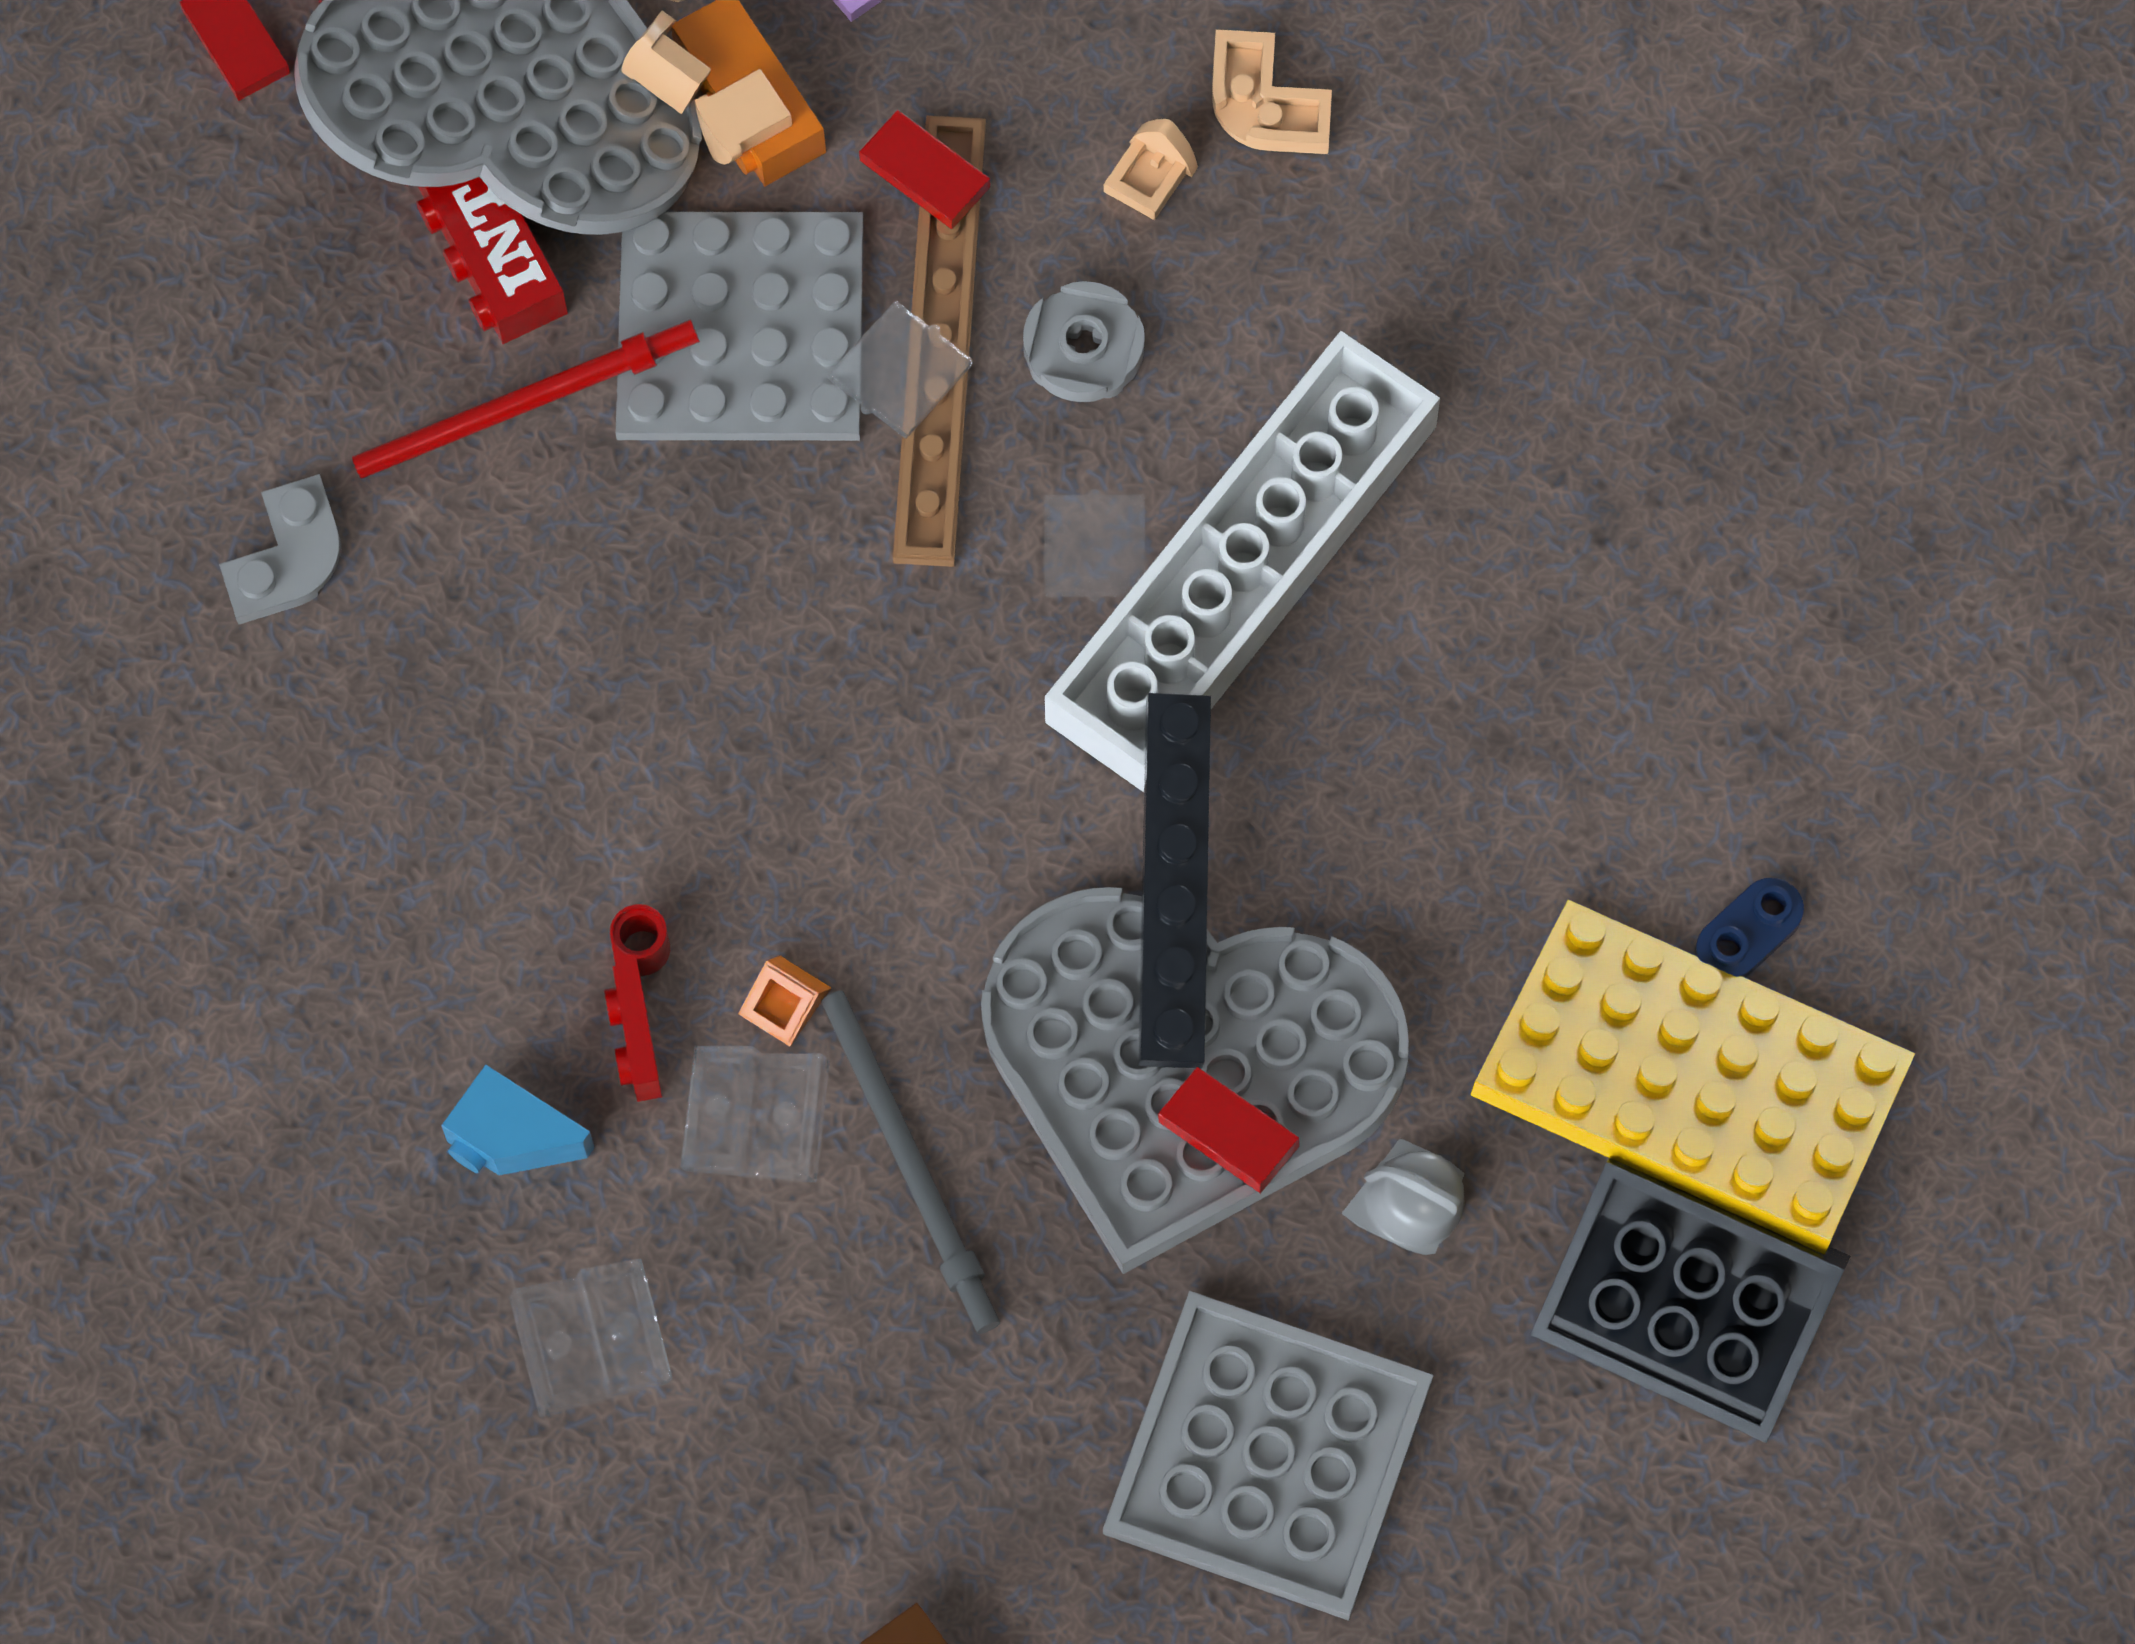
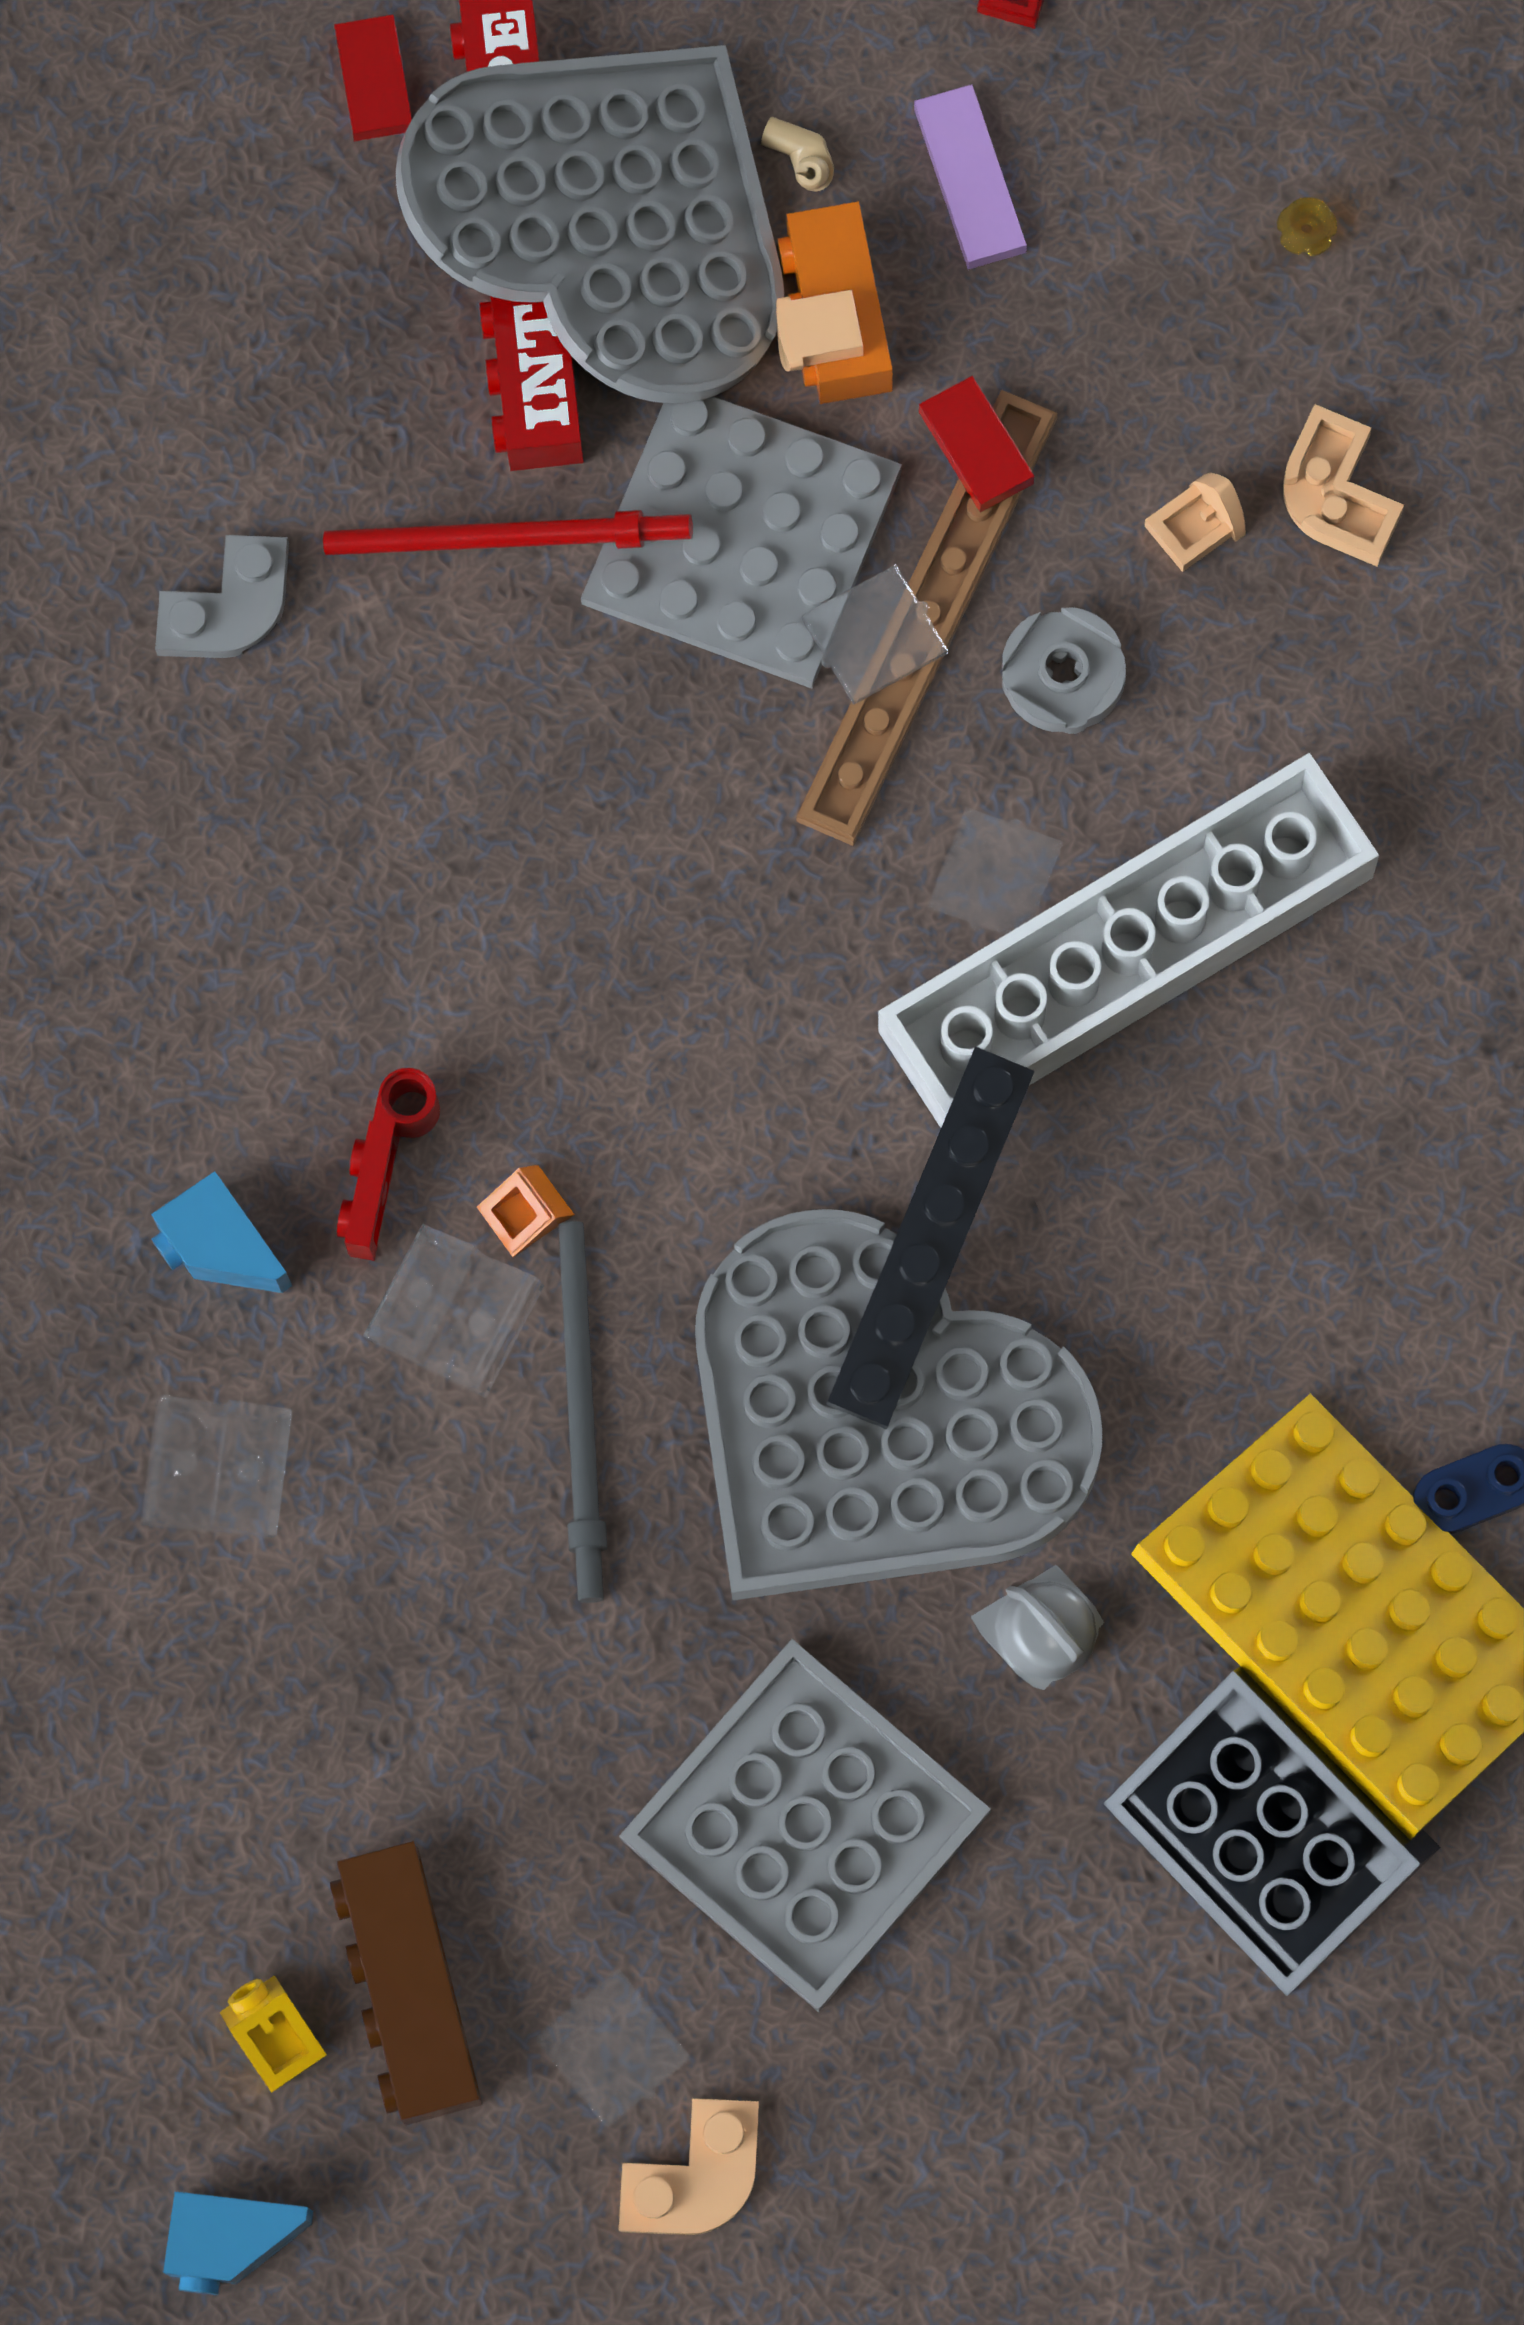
camera: 25 degrees right, 5 degrees up
light nougat tile [621,10,712,114] -> none
red tile [1158,1067,1300,1194] -> none

